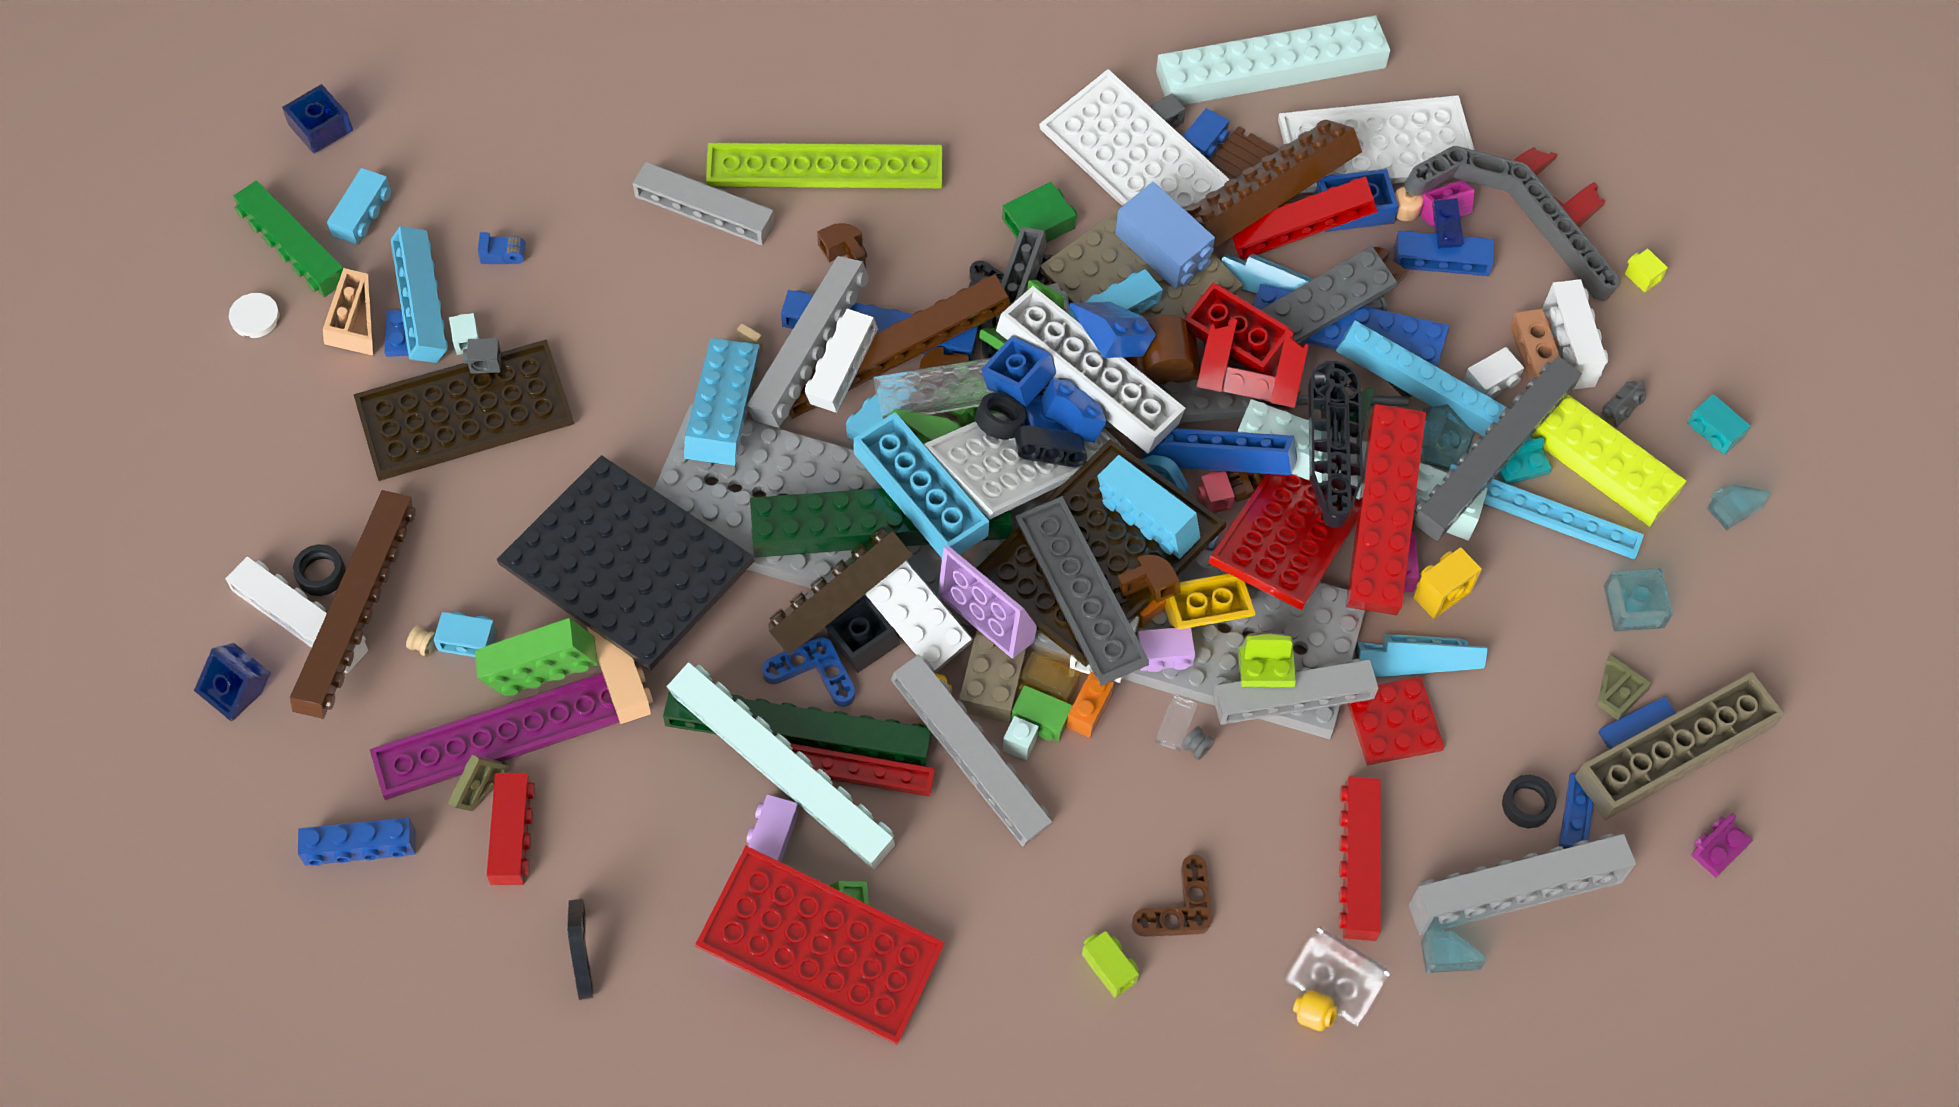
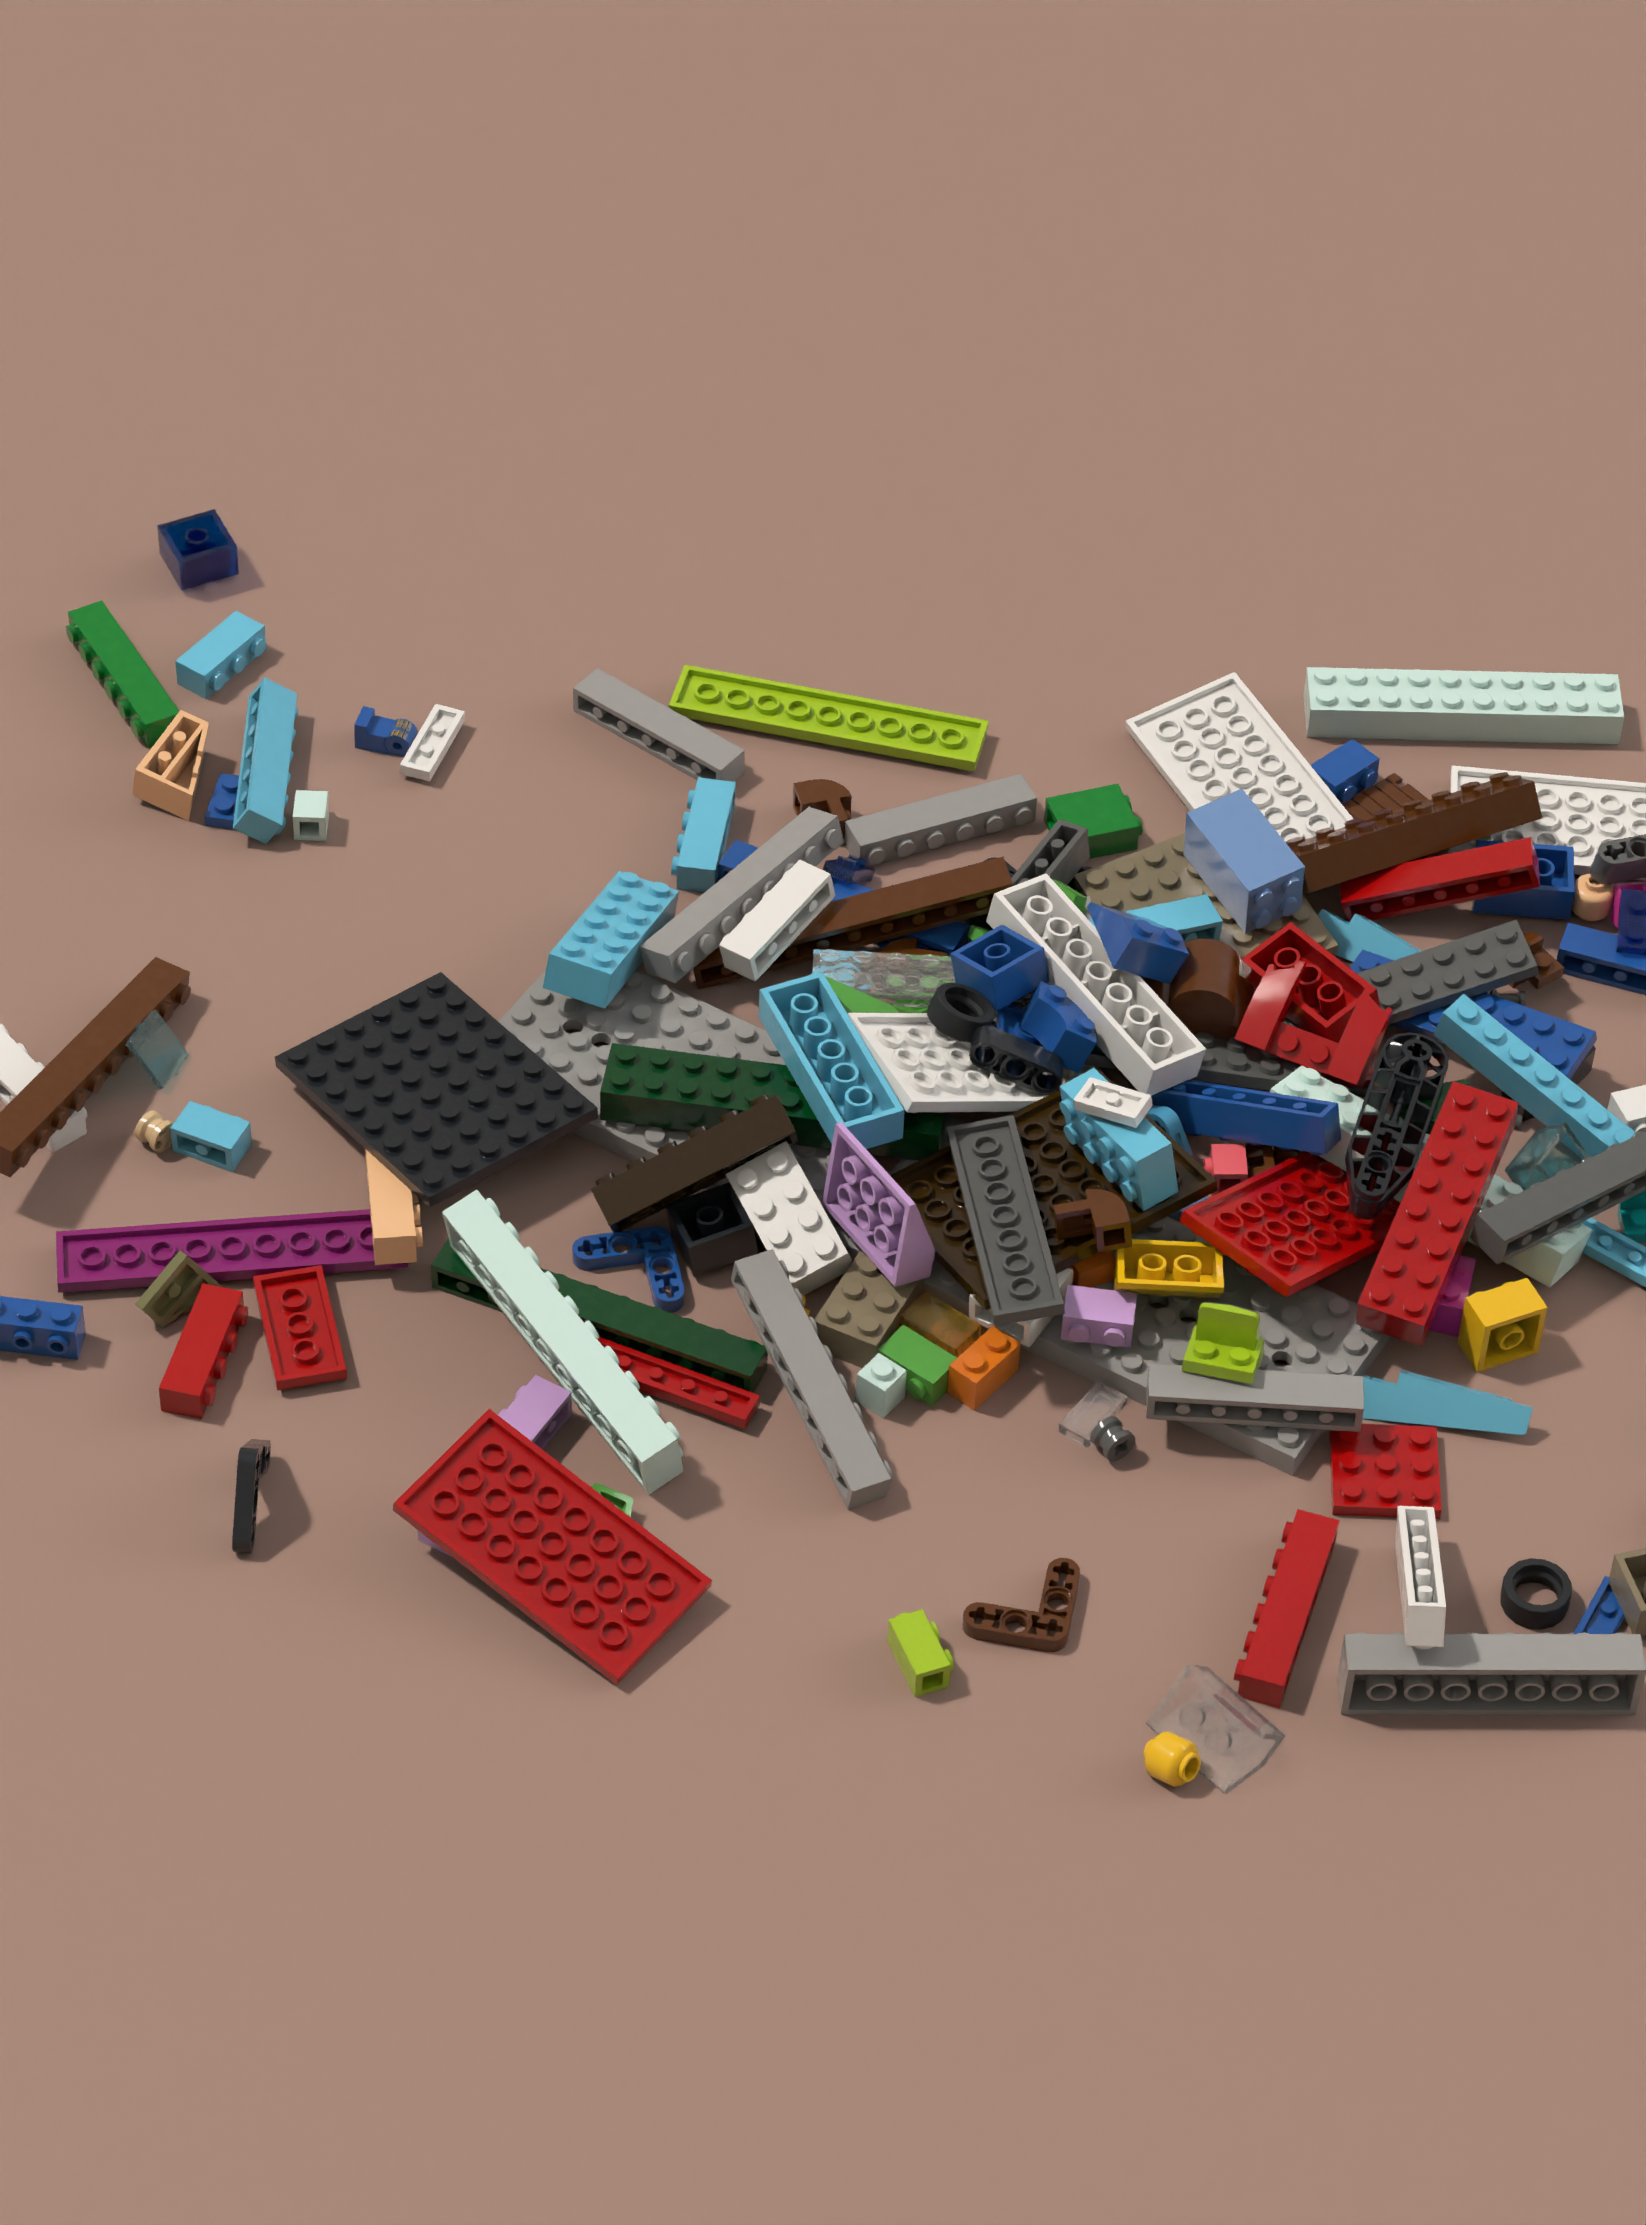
camera: 15 degrees right, 15 degrees down
white tile [229,293,280,338] -> none
black tyre [293,544,346,596] -> none
dark brown plate [353,339,574,481] -> none
dark grey brick [463,338,502,373] -> none
bright green brick [475,618,598,696] -> none
tan tile [737,324,763,352] -> none
dark grey brick [1149,94,1185,129] -> none
clear light blue slope [1421,928,1486,973] -> none
none -> clear light blue piece [126,1010,189,1089]
none -> red plate [253,1265,347,1390]
none -> white plate [400,704,465,782]
none -> medium azure brick [671,777,736,892]
none -> clear blue plate [823,855,875,883]
none -> light grey brick [844,773,1037,869]
none -> white plate [1073,1077,1153,1128]
none -> white brick [1395,1506,1446,1649]

